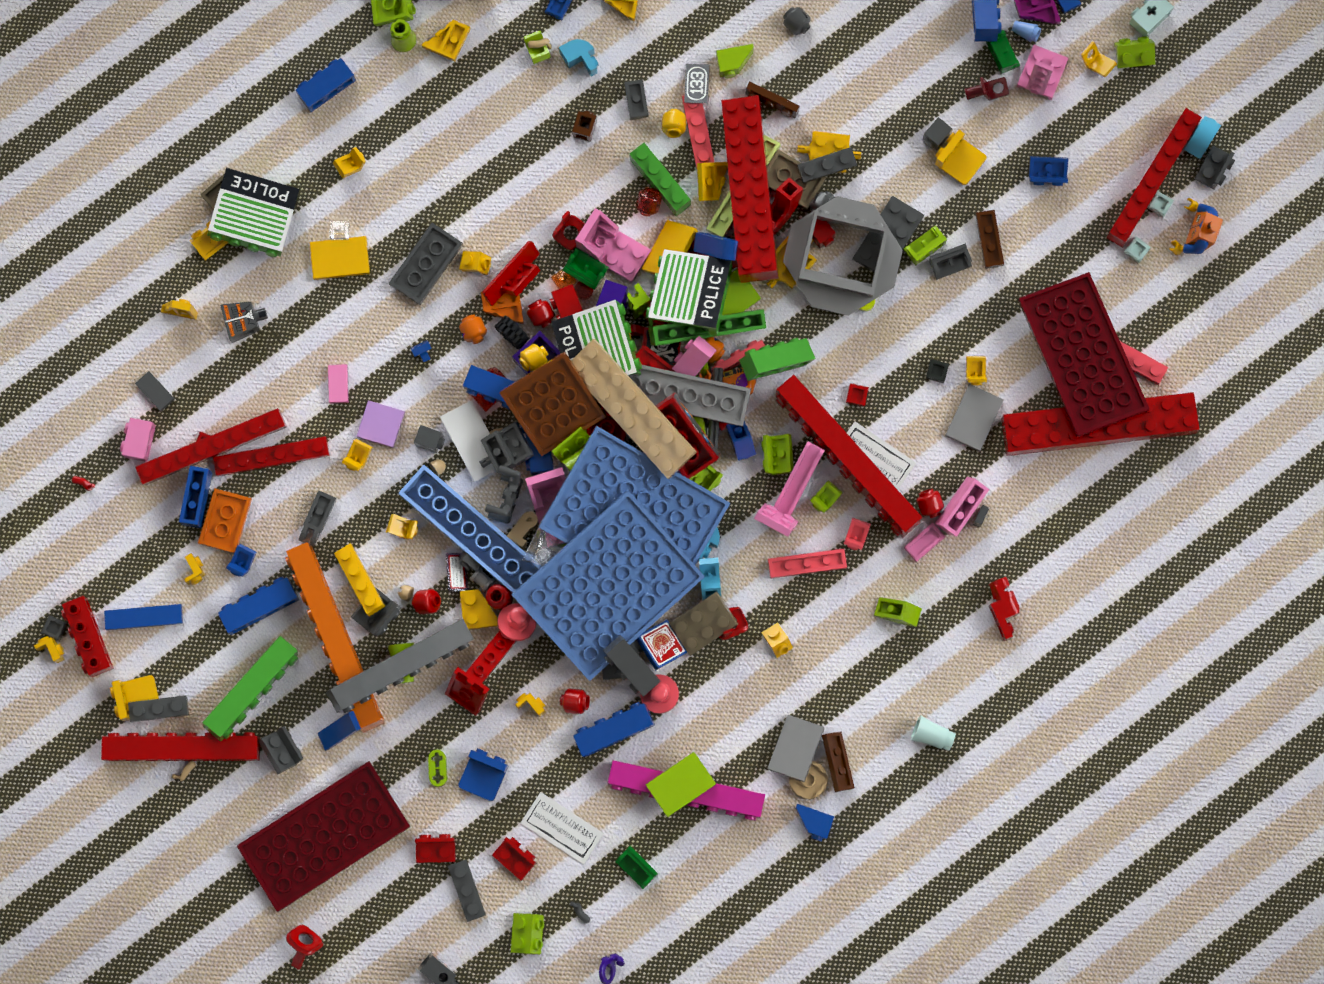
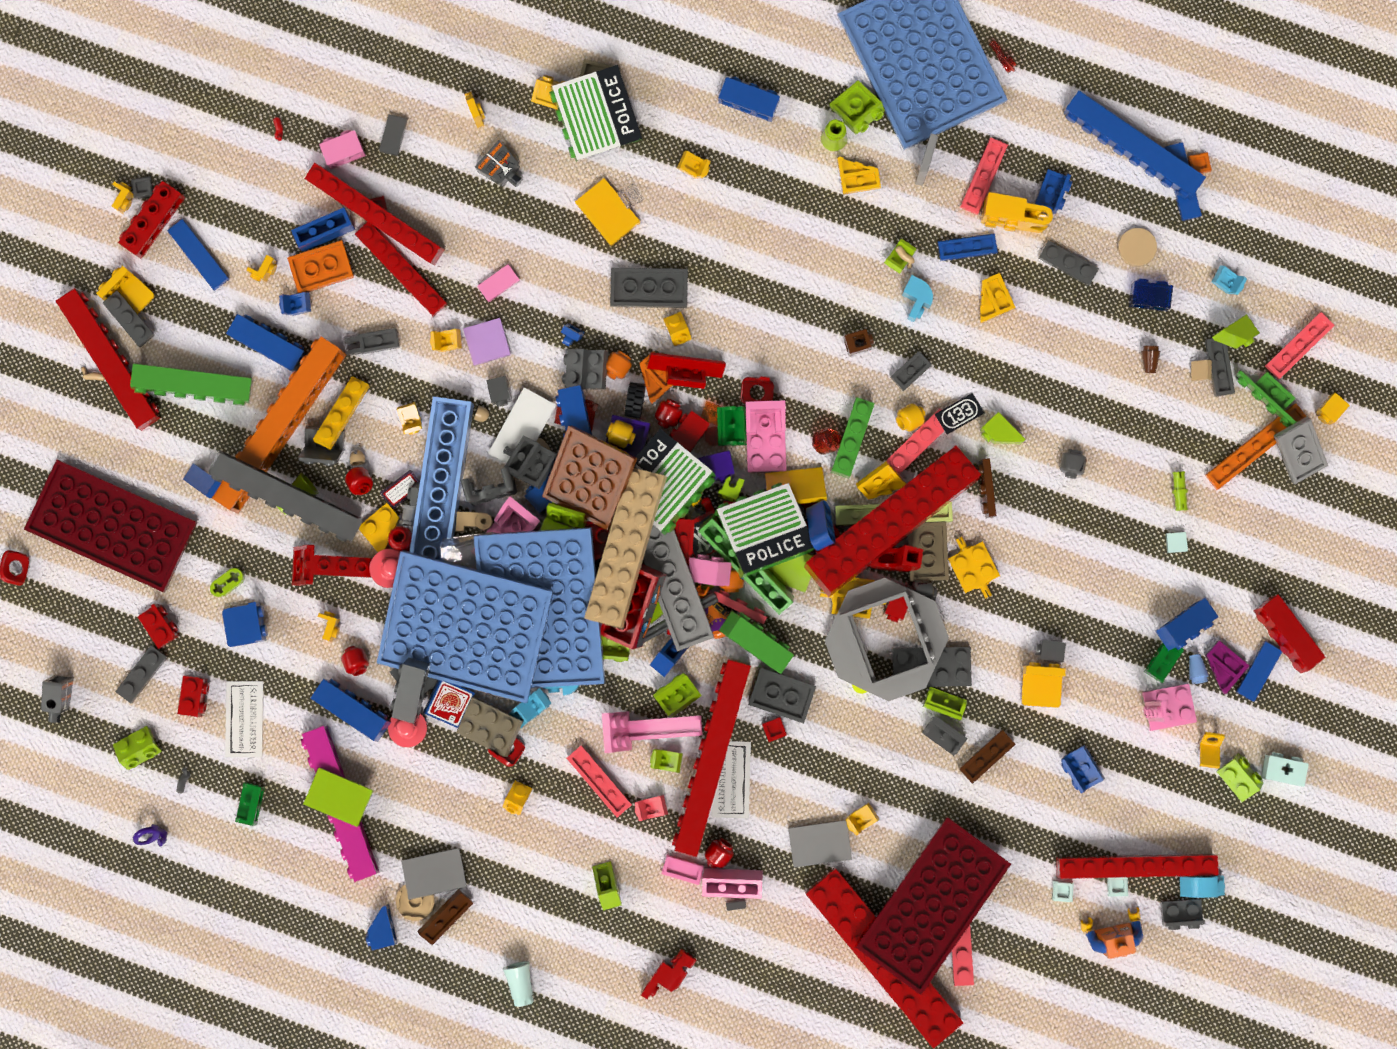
camera: 60 degrees right, 5 degrees up
dark grey bracket [258,726,303,774] -> none
dark grey plate [797,147,857,183] -> none
pearl dark grey tile [926,359,949,383] -> none
dark red bracket [965,77,1009,101] -> none
none -> dark grey plate [562,349,608,390]
none -> dark grey plate [748,668,816,724]

